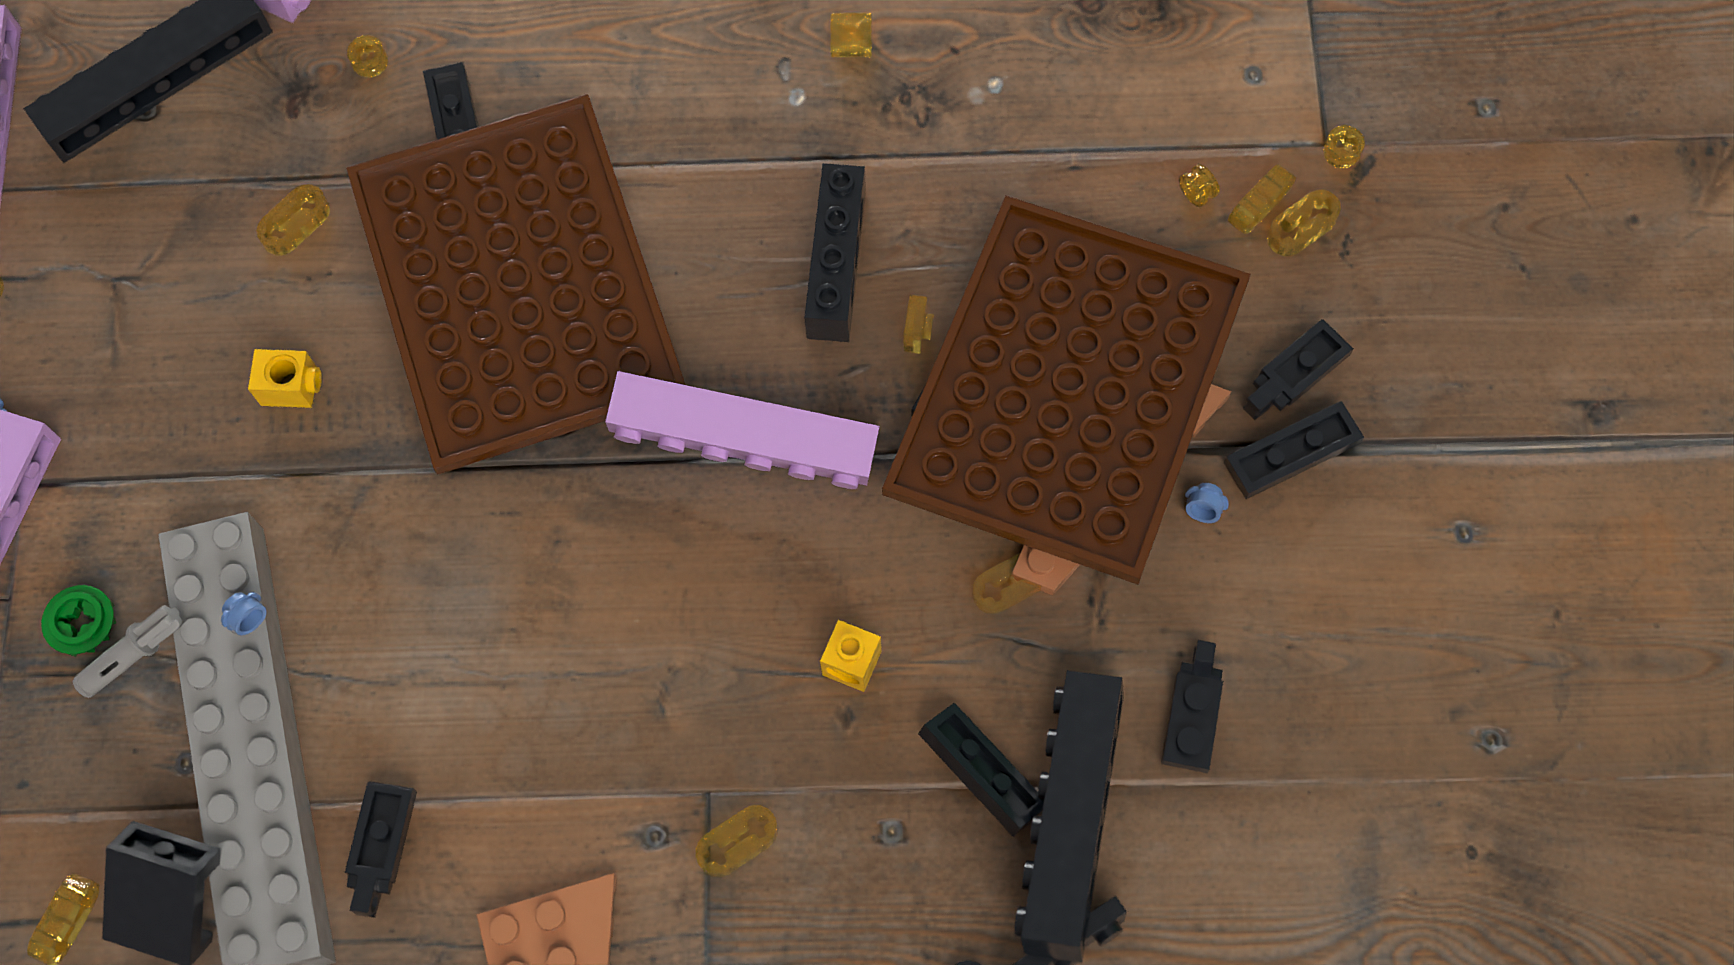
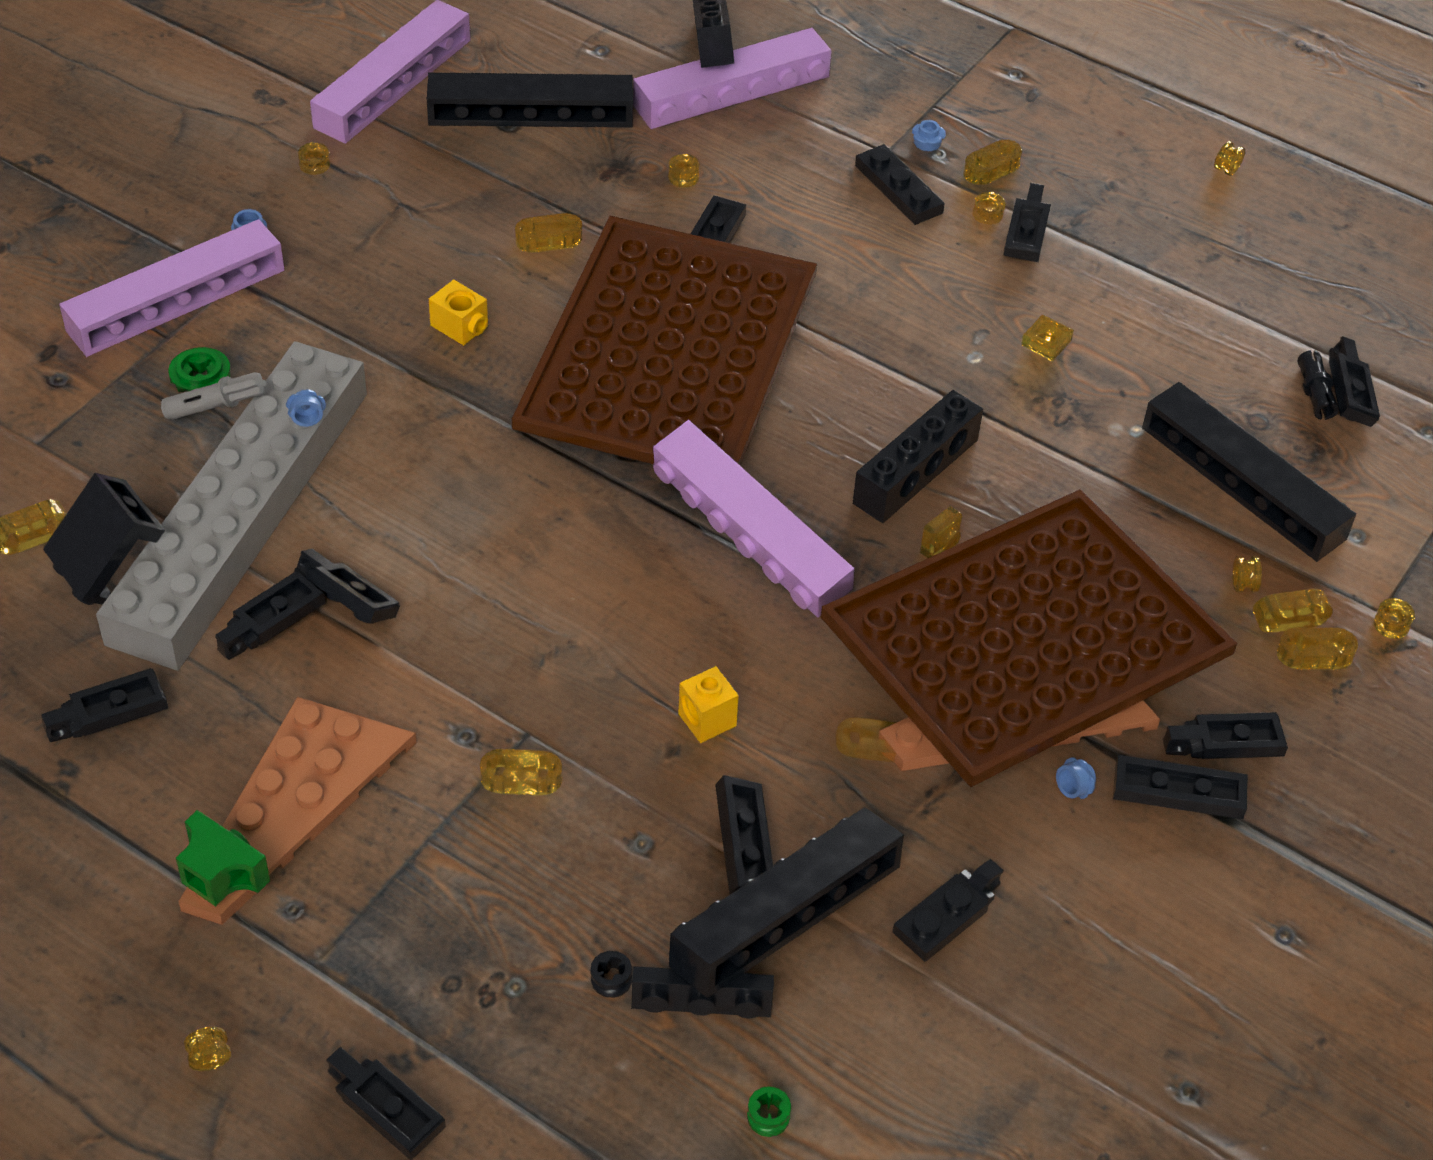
camera: 30 degrees right, 20 degrees down
none -> black hinge [294,549,400,624]
none -> black brick [1142,382,1357,562]

